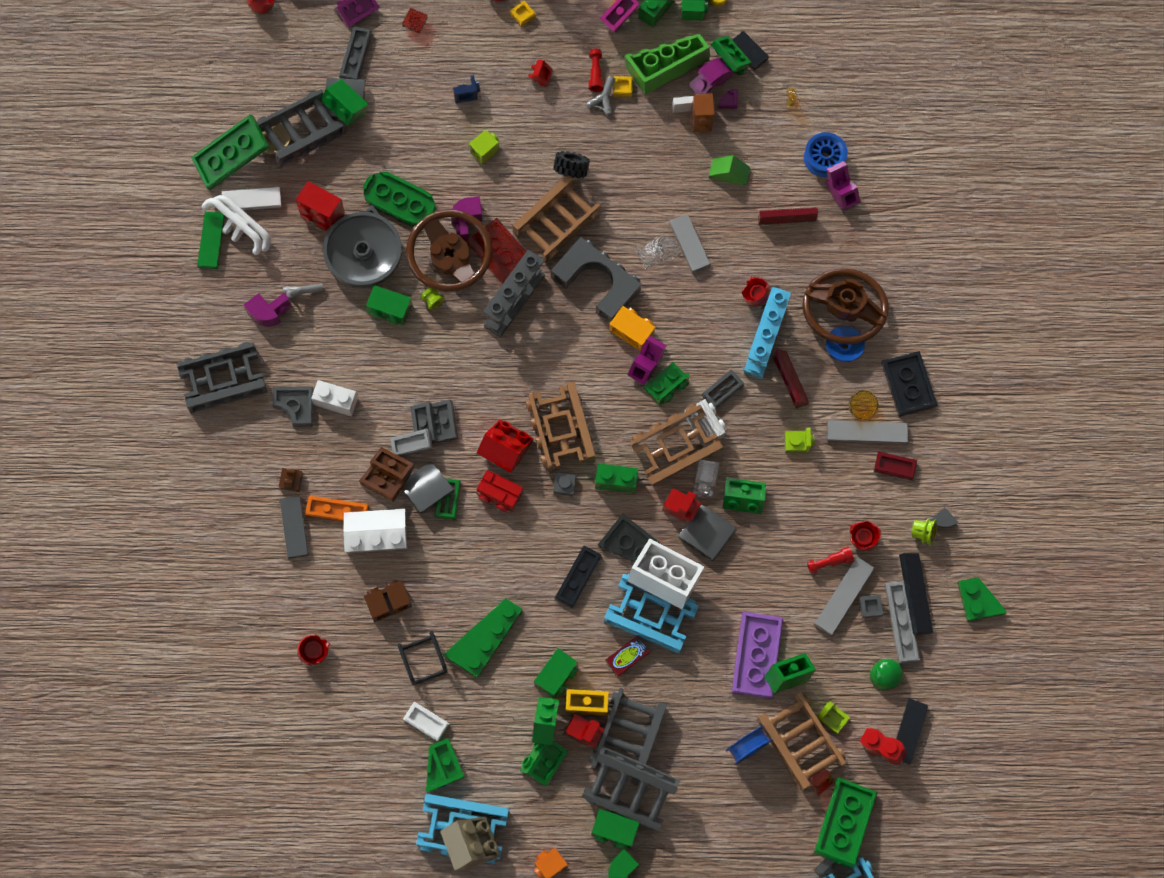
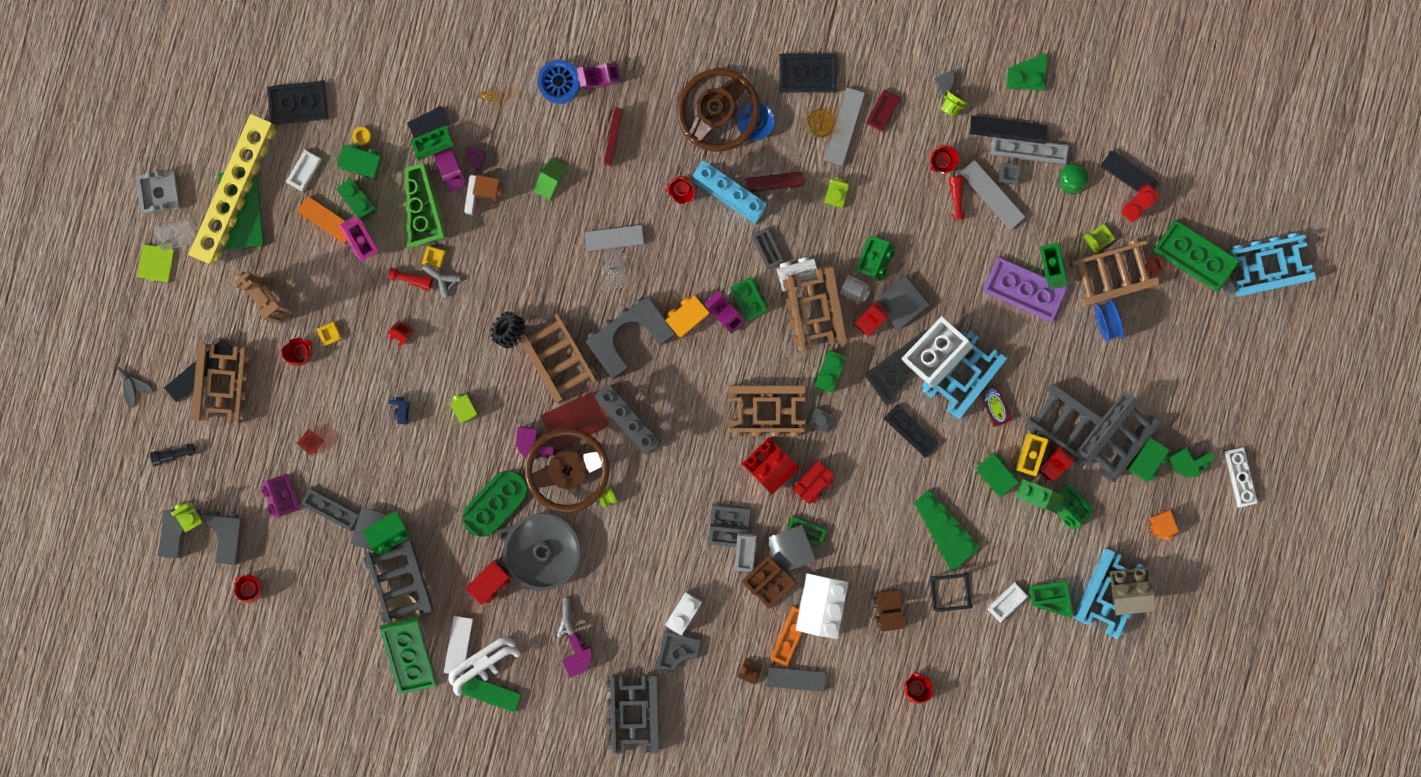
camera: 70 degrees left, 15 degrees up
green brick [366,285,412,325] -> none

